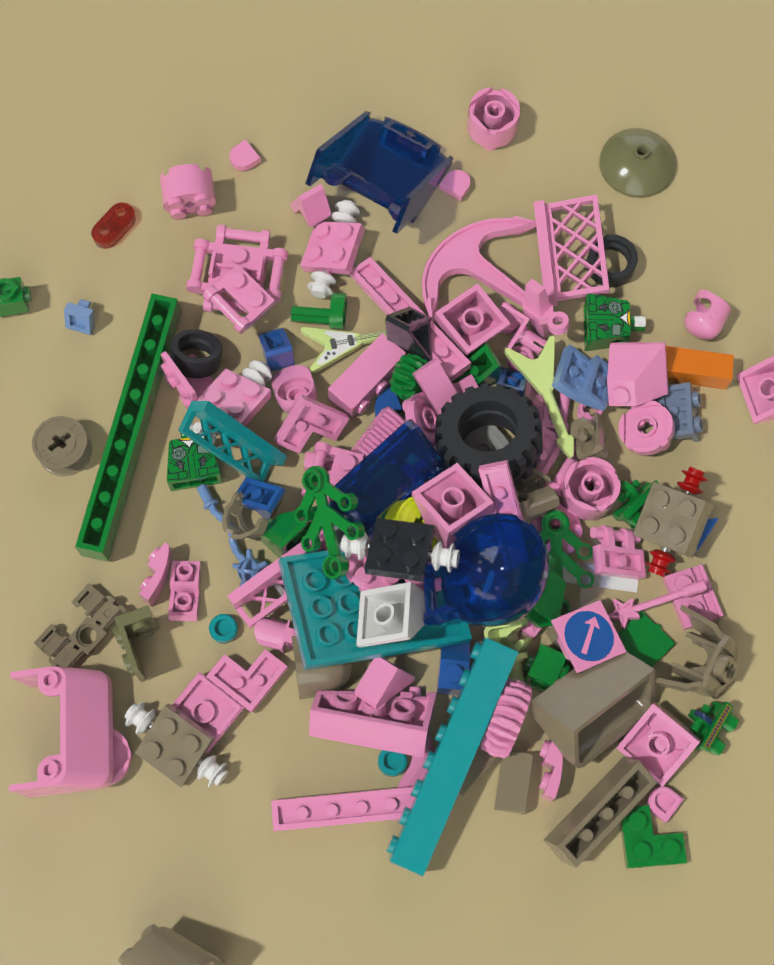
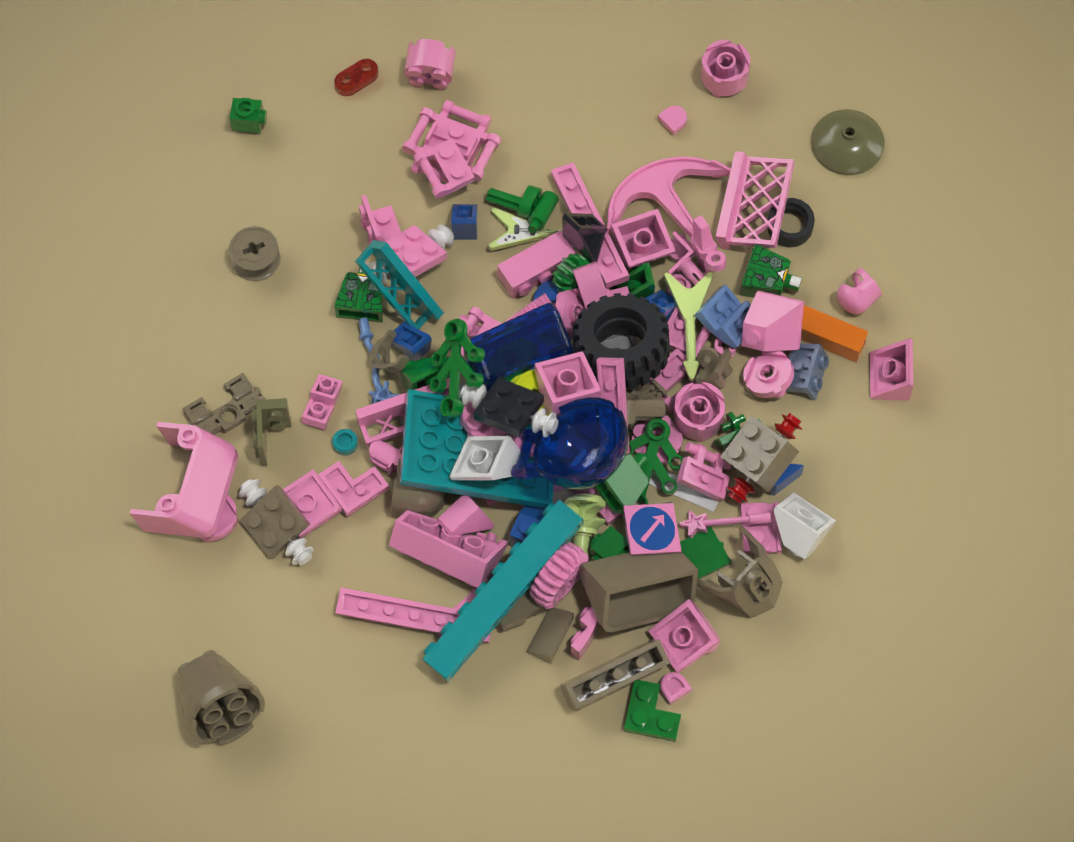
camera: 20 degrees right, 5 degrees down
medium blue tile [64,299,95,335] -> none
green brick [75,293,182,562] -> none
bright pink slope [139,543,173,607] -> none
black tyre [170,329,222,379] -> none
bright pink tile [230,139,261,171] -> none
bright pink cap [271,365,317,413] -> none
bright pink plate [274,394,349,453] -> none
bright pink slope [290,184,331,227] -> none
bright pink plate [300,200,365,299] -> none
clear blue windscreen [305,111,454,234] -> none
teal tile [378,750,407,777] -> none
green hips [688,701,739,755] -> none
none -> green cylinder [528,191,559,233]
none -> white slope [774,492,836,559]

